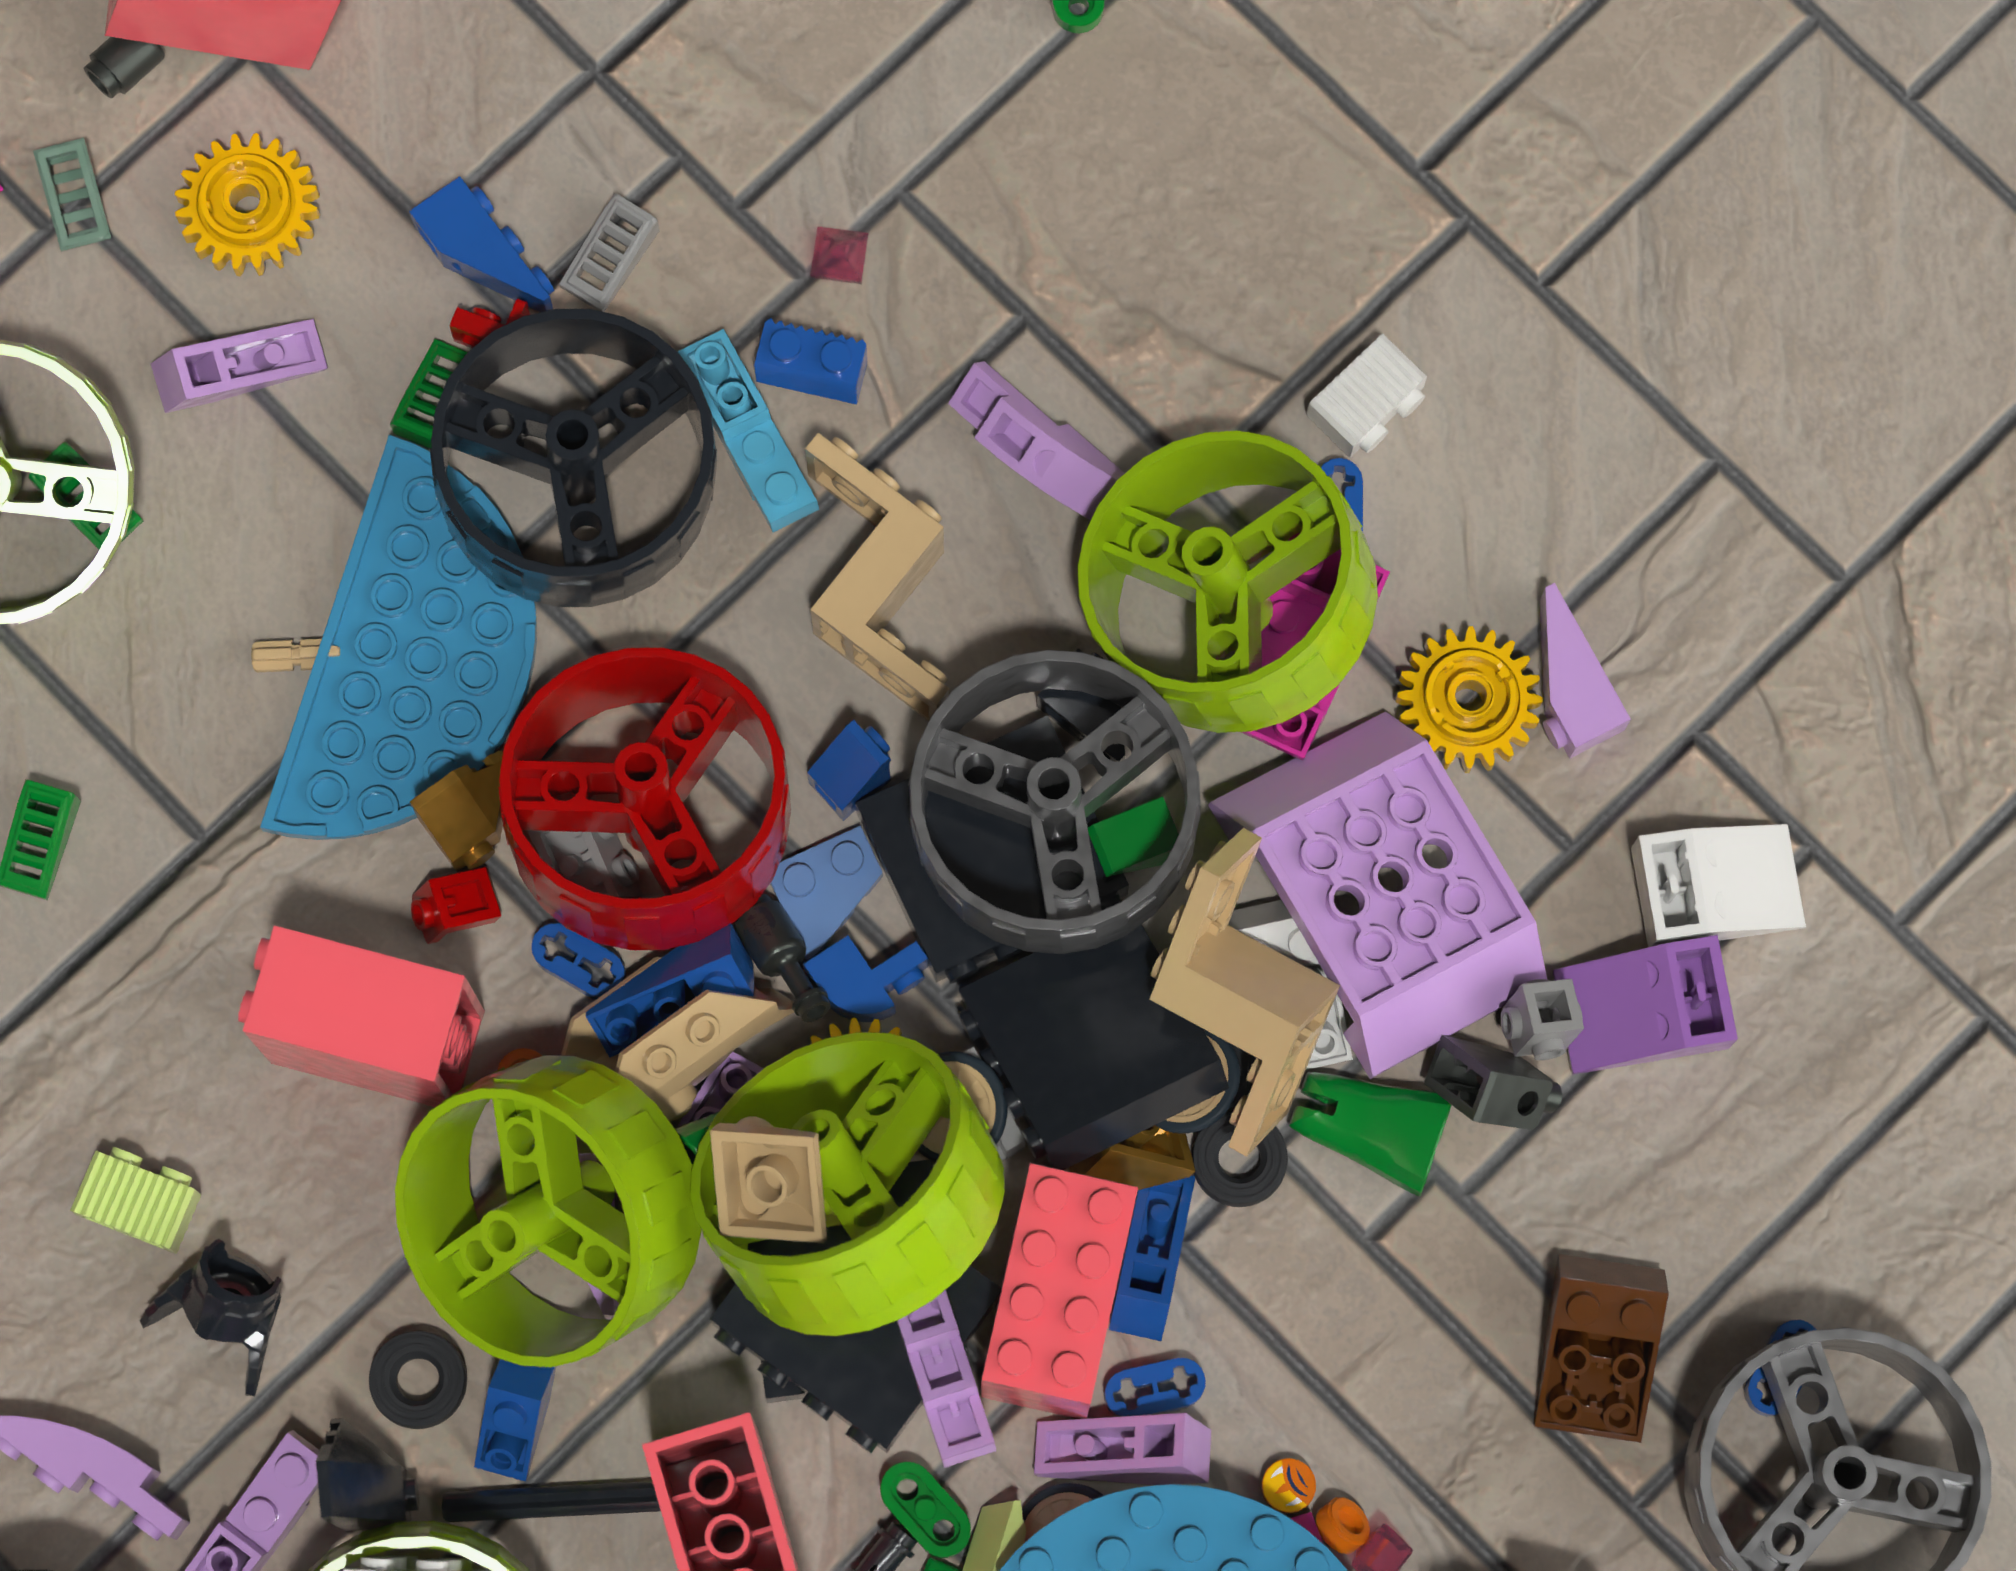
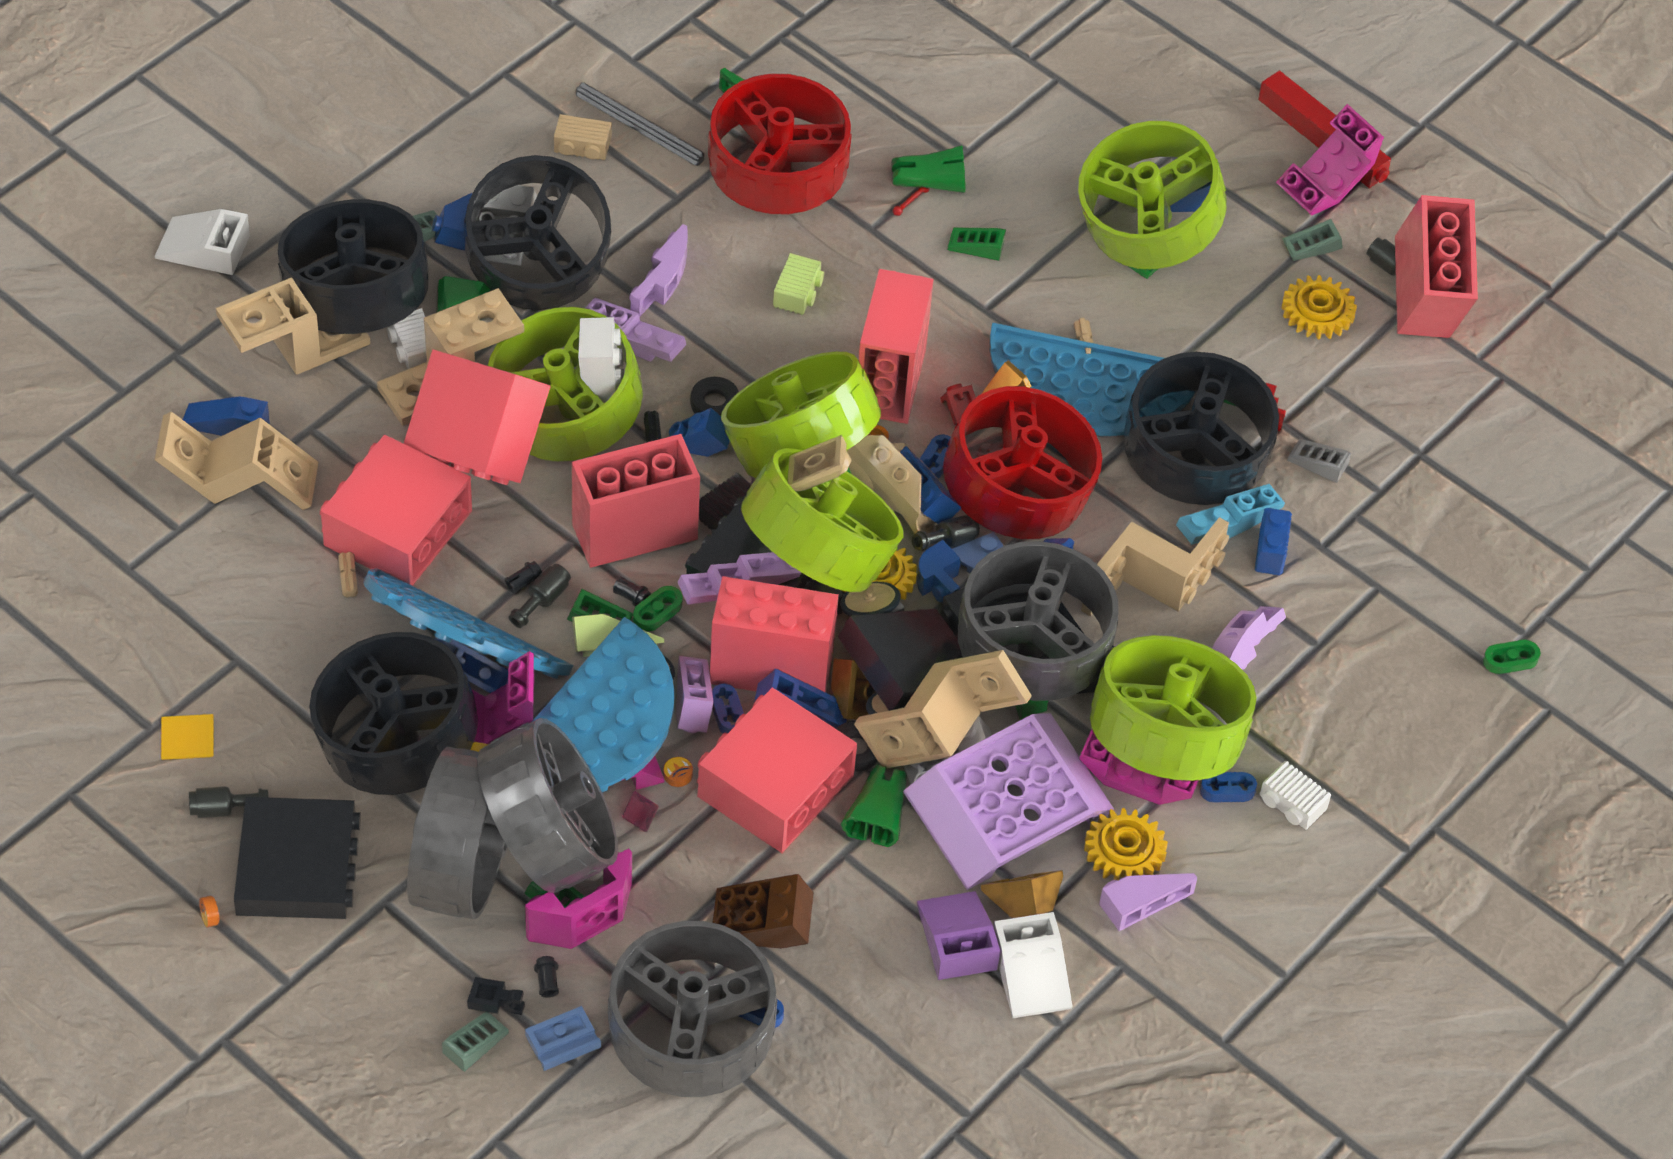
camera: 85 degrees right, 25 degrees down
black helmet [139,1239,281,1396] -> none
lavender slope [150,319,328,413] -> none
black wedge [316,1418,420,1532] -> none
blue slope [409,176,554,312] -> none
clear pink slope [810,226,869,284] -> none
orange tile [1316,1497,1370,1554] -> none
pearl dark grey torso [1424,1035,1562,1130] -> none
light grey brick [1501,979,1584,1060] -> none
none -> coral brick [697,687,857,853]
none -> black brick [699,472,751,531]
none -> pearl gold slope [981,870,1063,918]

